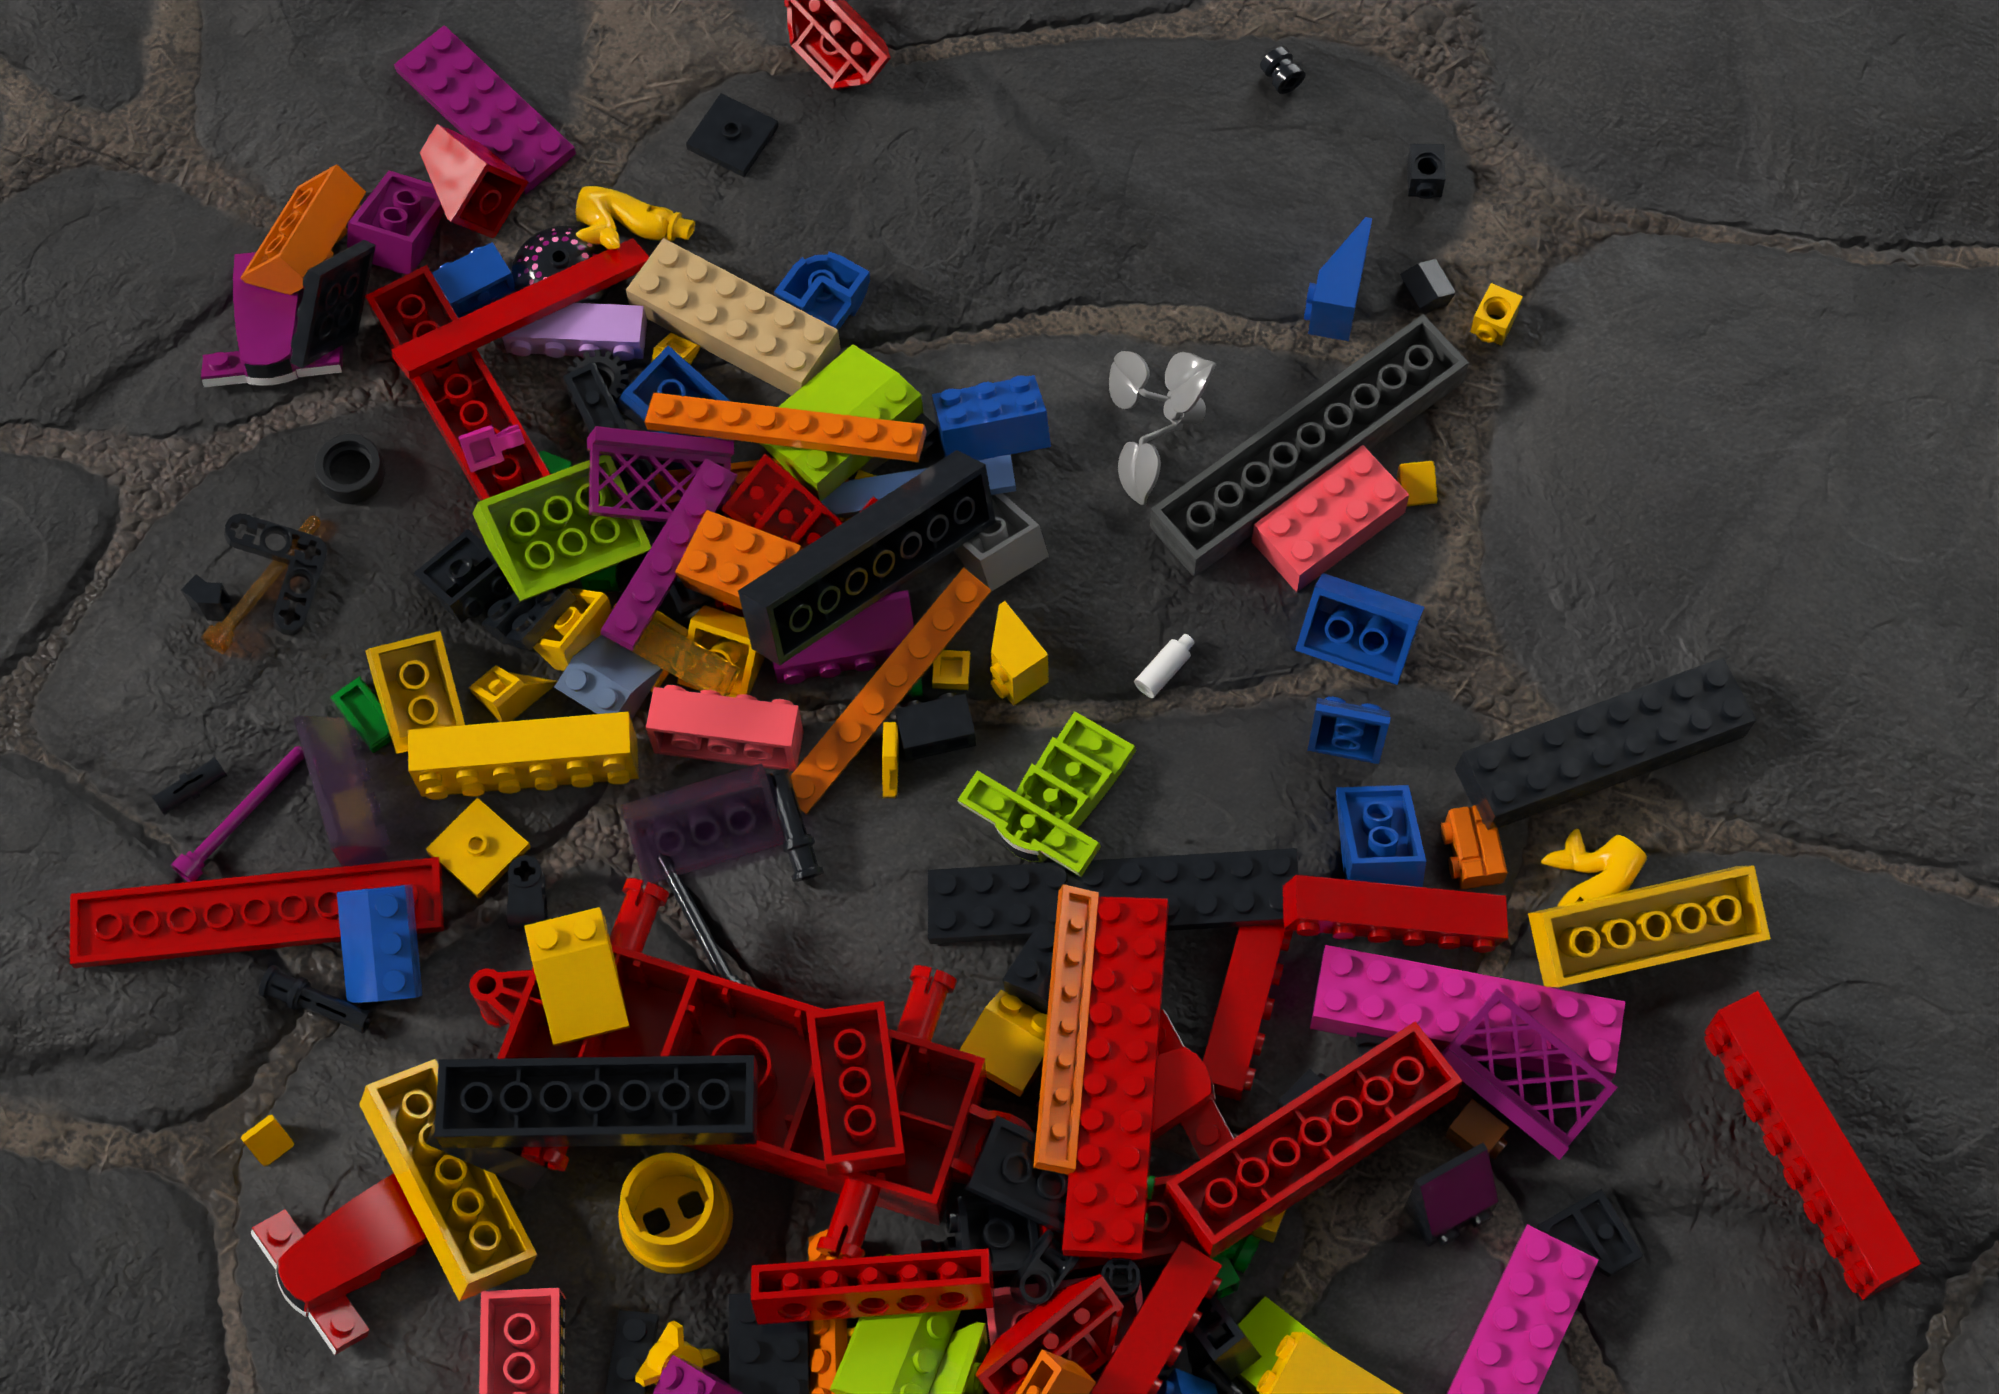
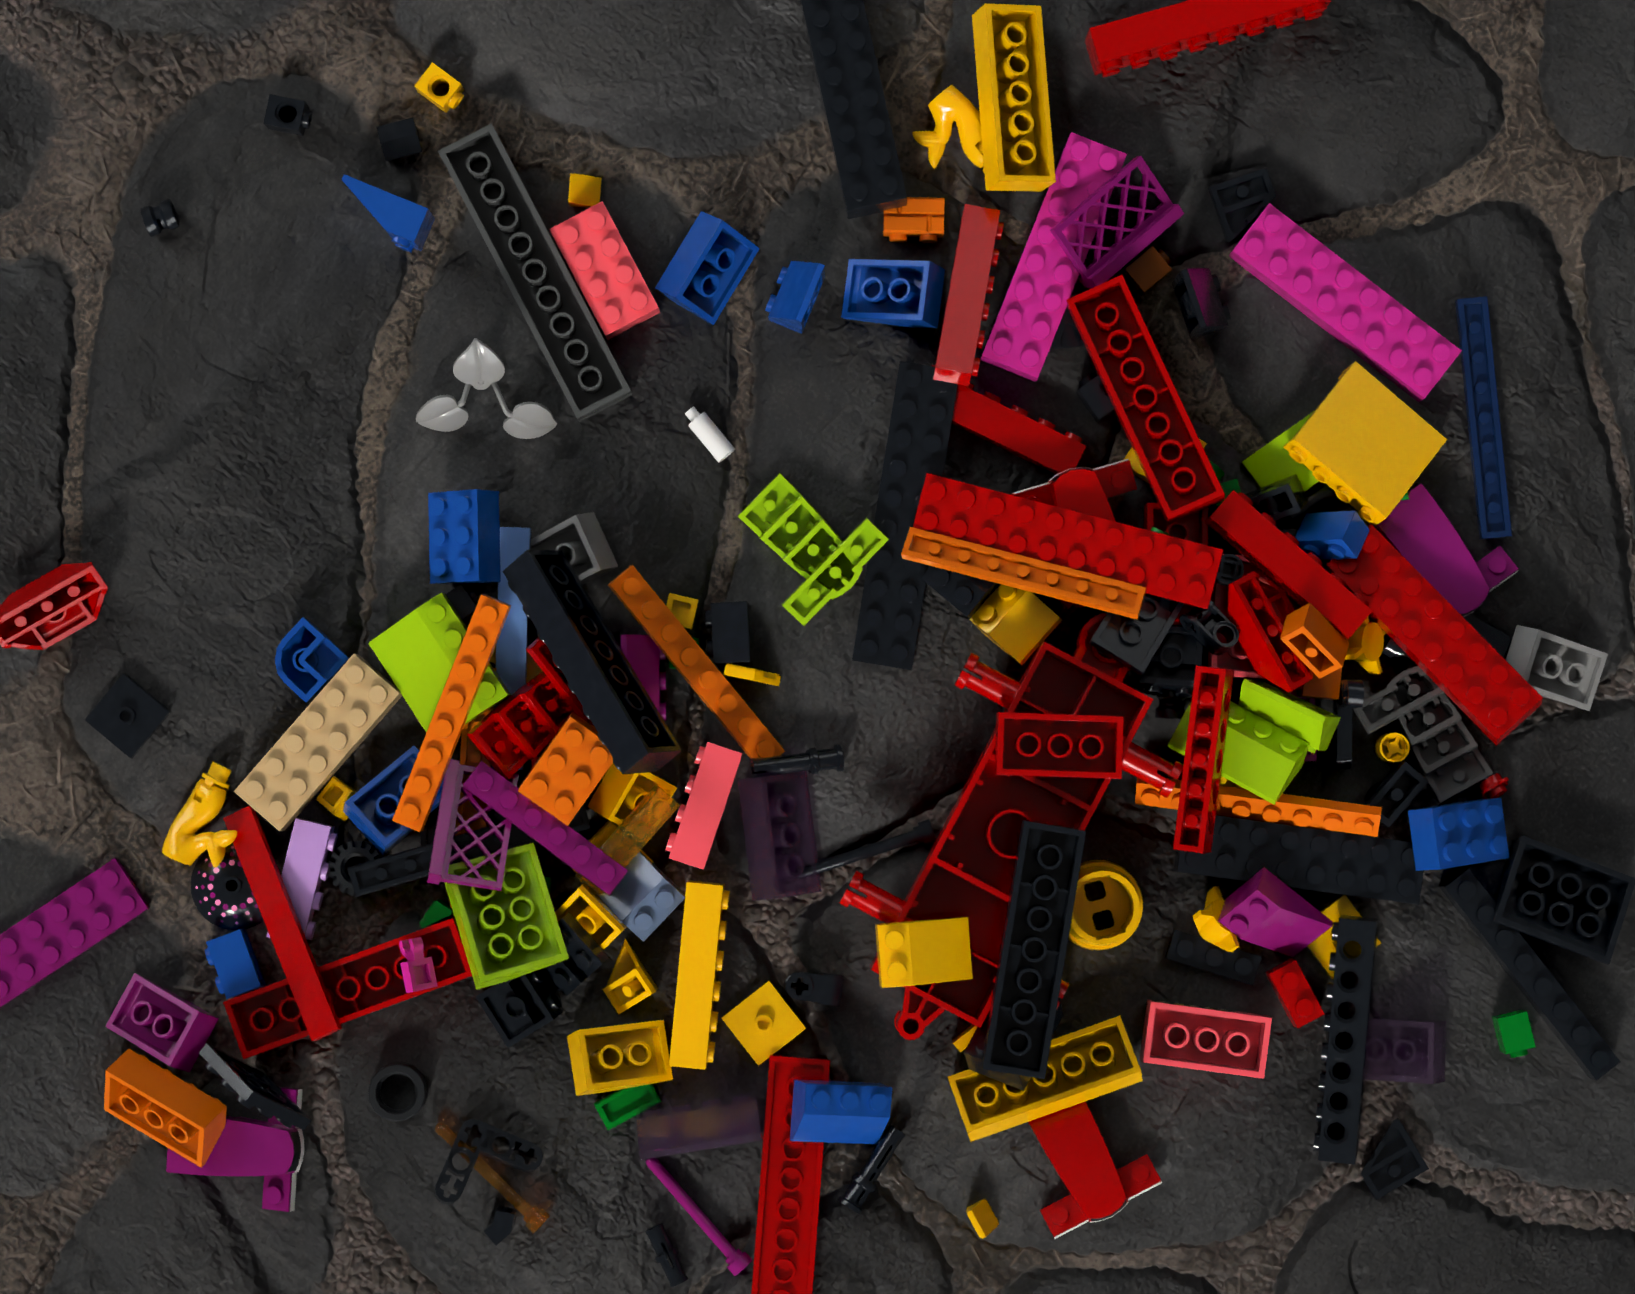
camera: 80 degrees left, 20 degrees up
red slope [420,124,529,239] -> none
yellow slope [990,601,1048,706] -> none

